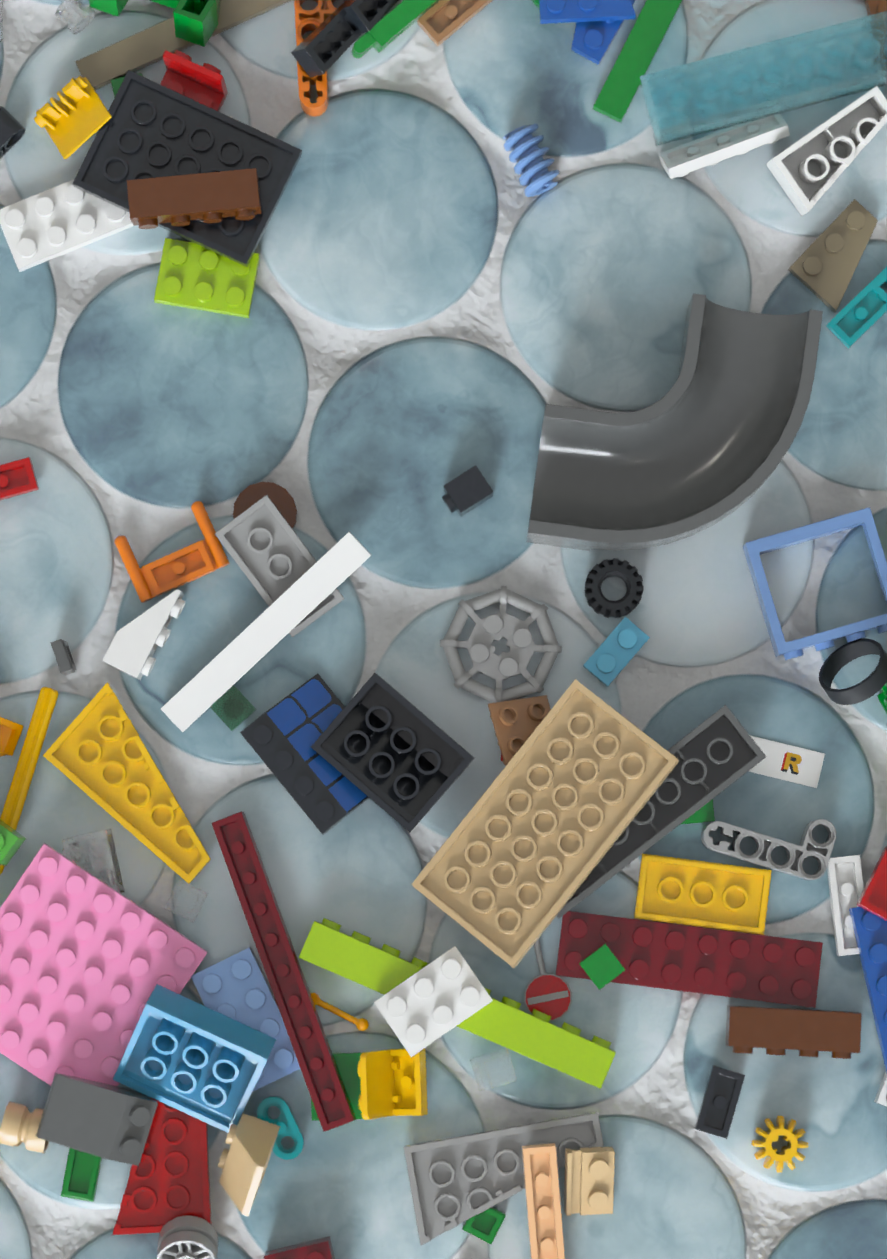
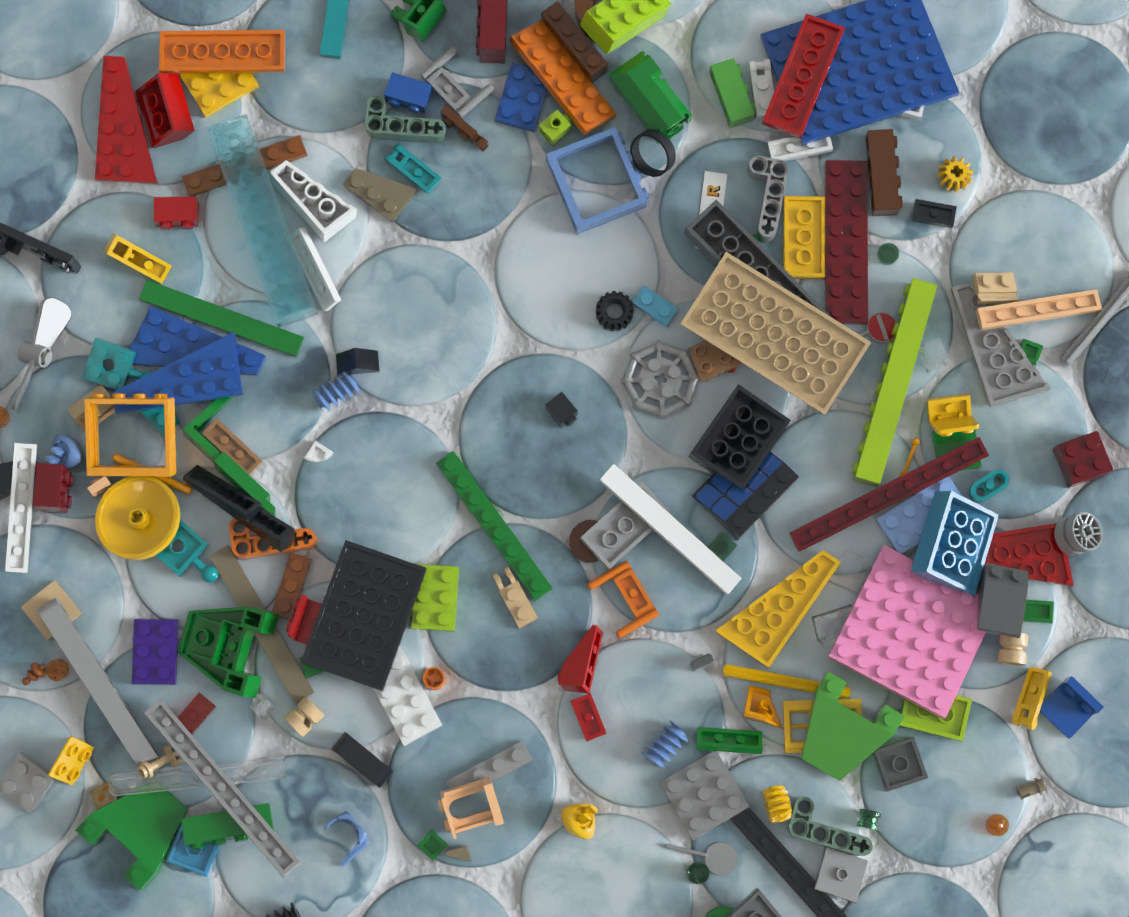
camera: 100 degrees left, 5 degrees down
yellow hinge [33,76,112,160] -> none
white slope [102,589,186,680] -> none
reddish brown brick [127,168,262,229] -> none
tan slope [218,1113,280,1216] -> none
white plate [374,946,493,1057] -> none
dark grey piece [526,293,823,551] -> none
green tile [579,944,625,990] -> none
none -> dark orange plate [272,552,312,620]
none -> tan wheel [283,696,325,737]
none -> white tile [304,441,333,463]
none -> black slope [336,348,380,376]
none -> orange wheel [423,667,445,690]
none -> green plate [436,451,553,601]
none -> tan hinge [492,567,538,629]
none -> red slope [558,625,603,694]
none -> clear green tile [877,243,899,265]

